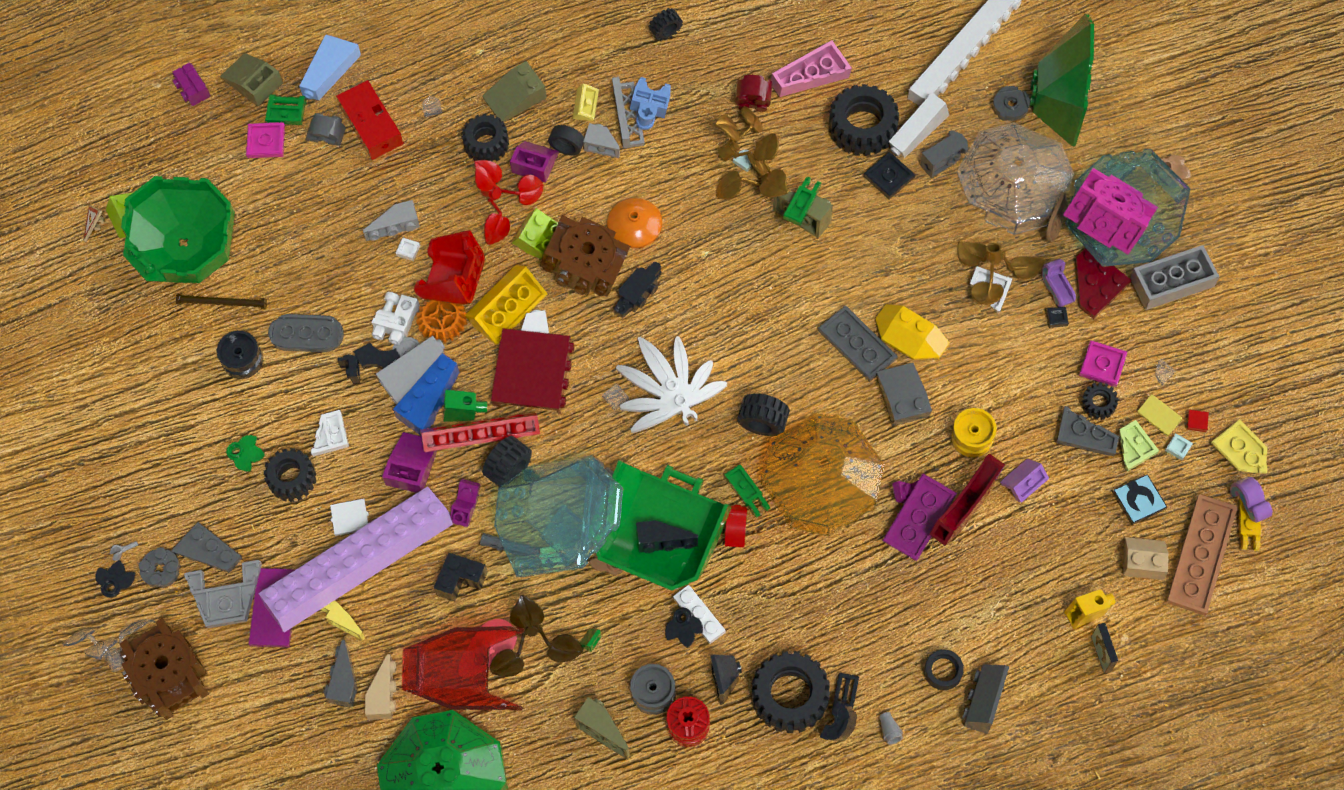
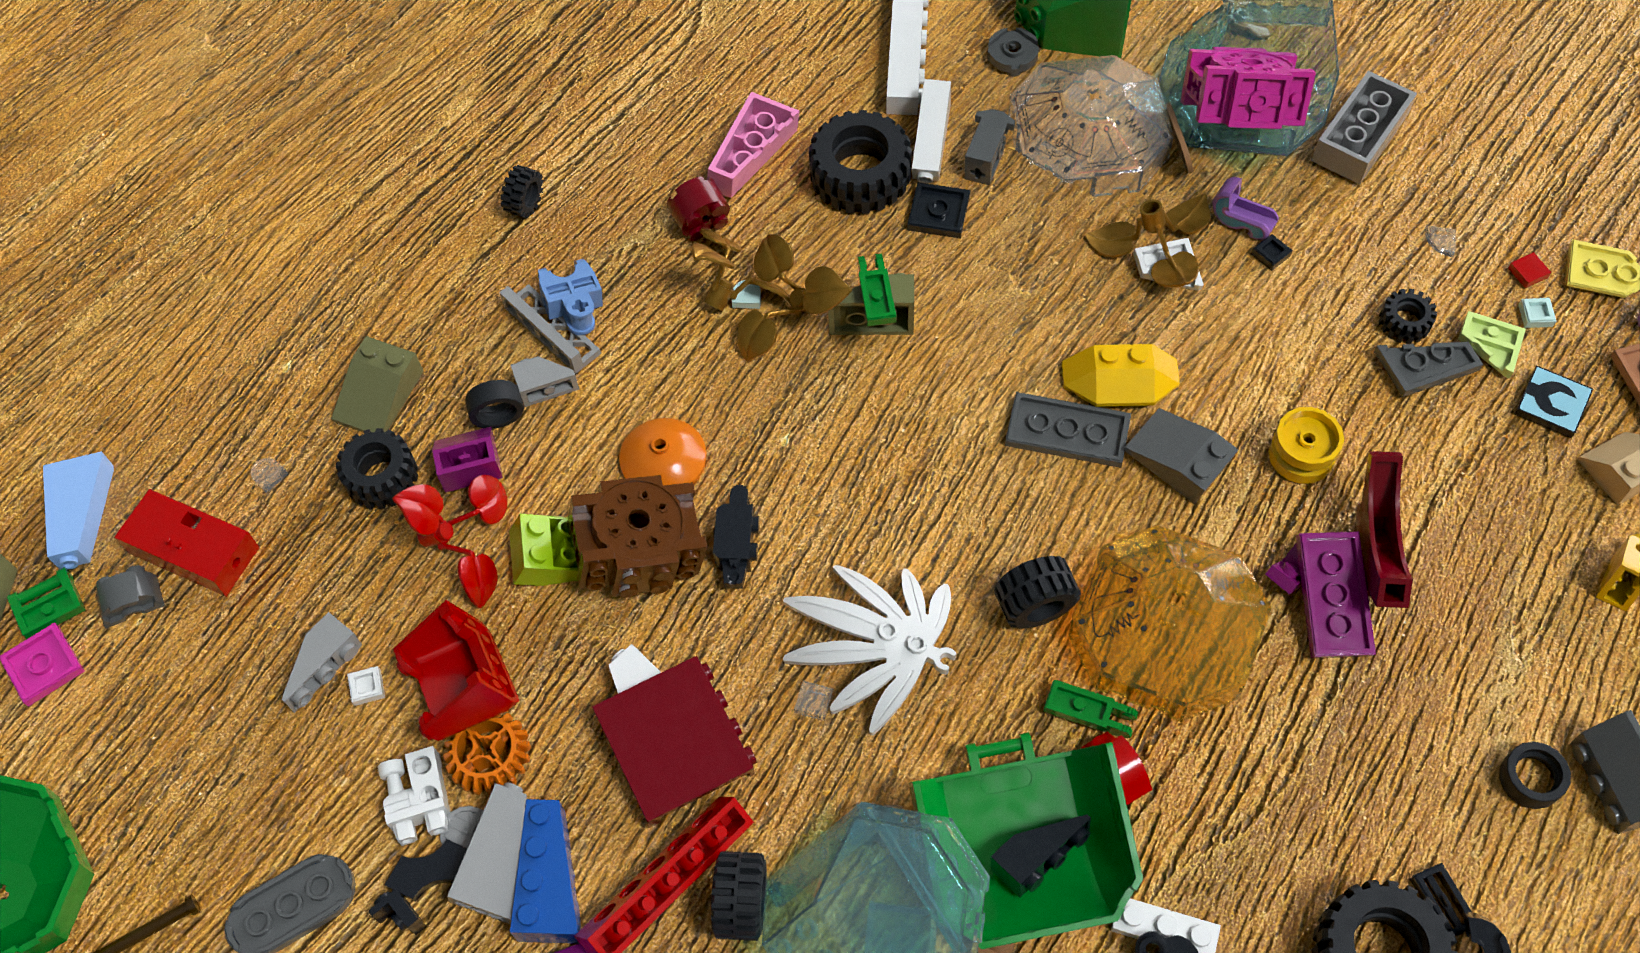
camera: 35 degrees left, 5 degrees down
green torso [443,390,487,422] -> none
yellow slope [465,265,548,345] -> none
light yellow slope [573,83,599,121] -> none
light grey cone [879,712,903,745] -> none
medium lavender panel [1000,459,1049,503] -> none
dark red plate [1075,245,1132,320] -> none
dark pink plate [1079,340,1127,387] -> none
light yellow slope [1137,394,1182,436] -> none

